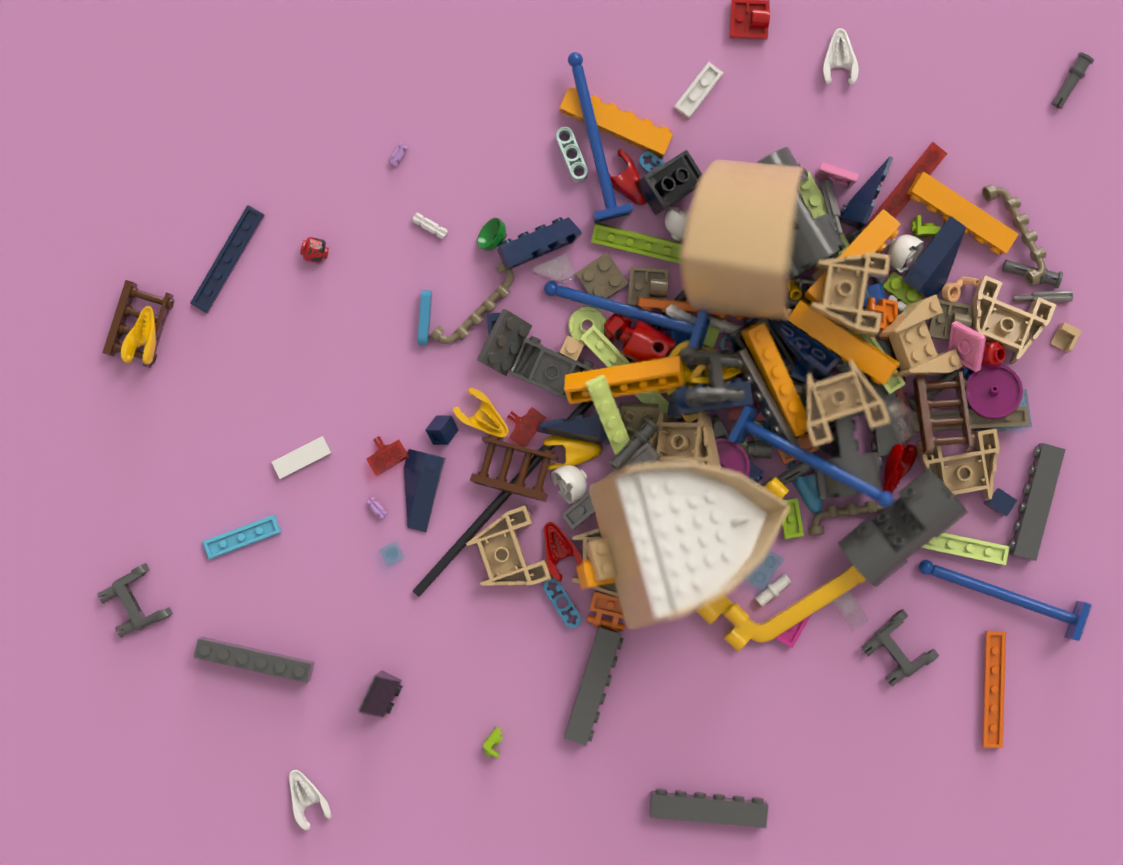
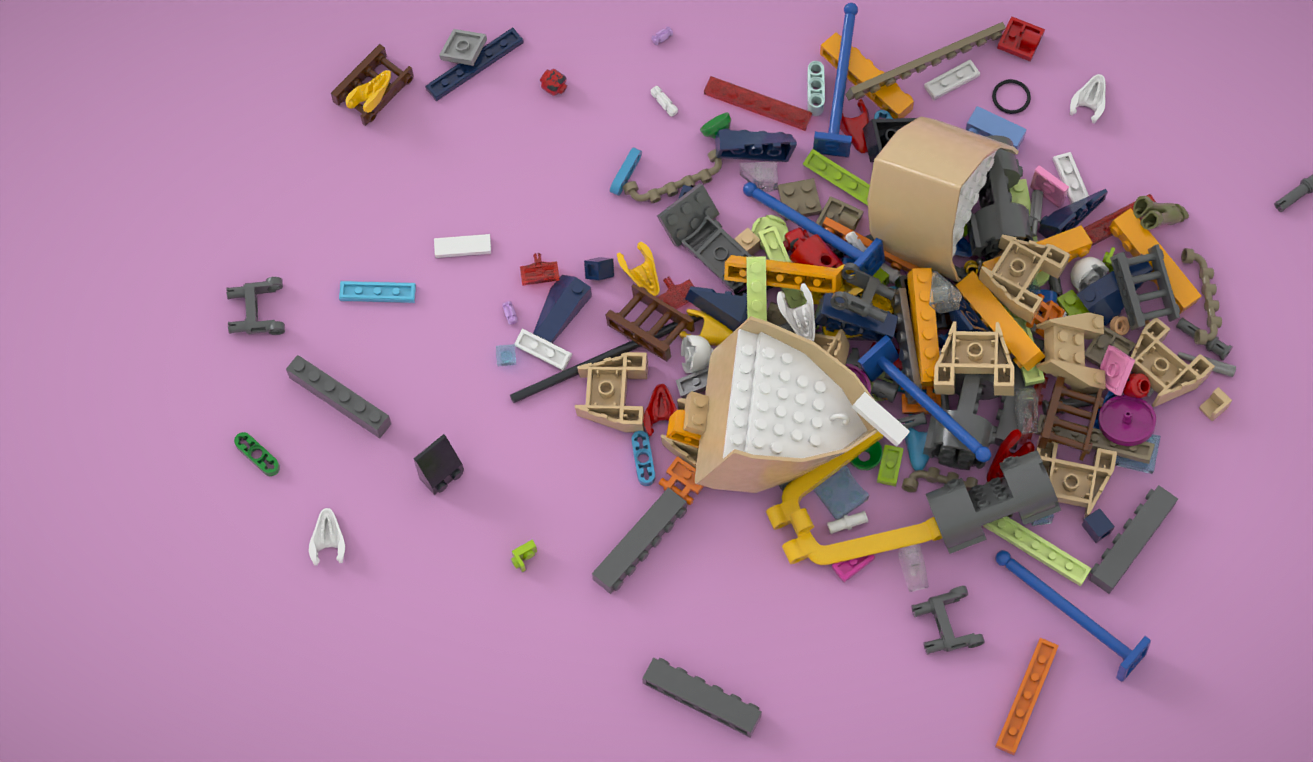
camera: 25 degrees right, 20 degrees down
none -> green beam [234,432,280,476]
none -> light grey plate [439,29,487,66]
none -> white tile [514,328,573,371]
none -> clear red plate [704,76,812,131]
none -> white animal [777,283,815,342]
none -> dark tan plate [845,22,1006,101]
none -> white tile [851,392,910,447]
none -> clear slope [929,271,961,314]
none -> medium blue brick [966,106,1027,150]
none -> black tyre [992,79,1031,114]
none -> white tile [1052,152,1089,204]
none -> dark grey fence [1110,244,1180,331]
none -> olive piece [1133,196,1189,230]

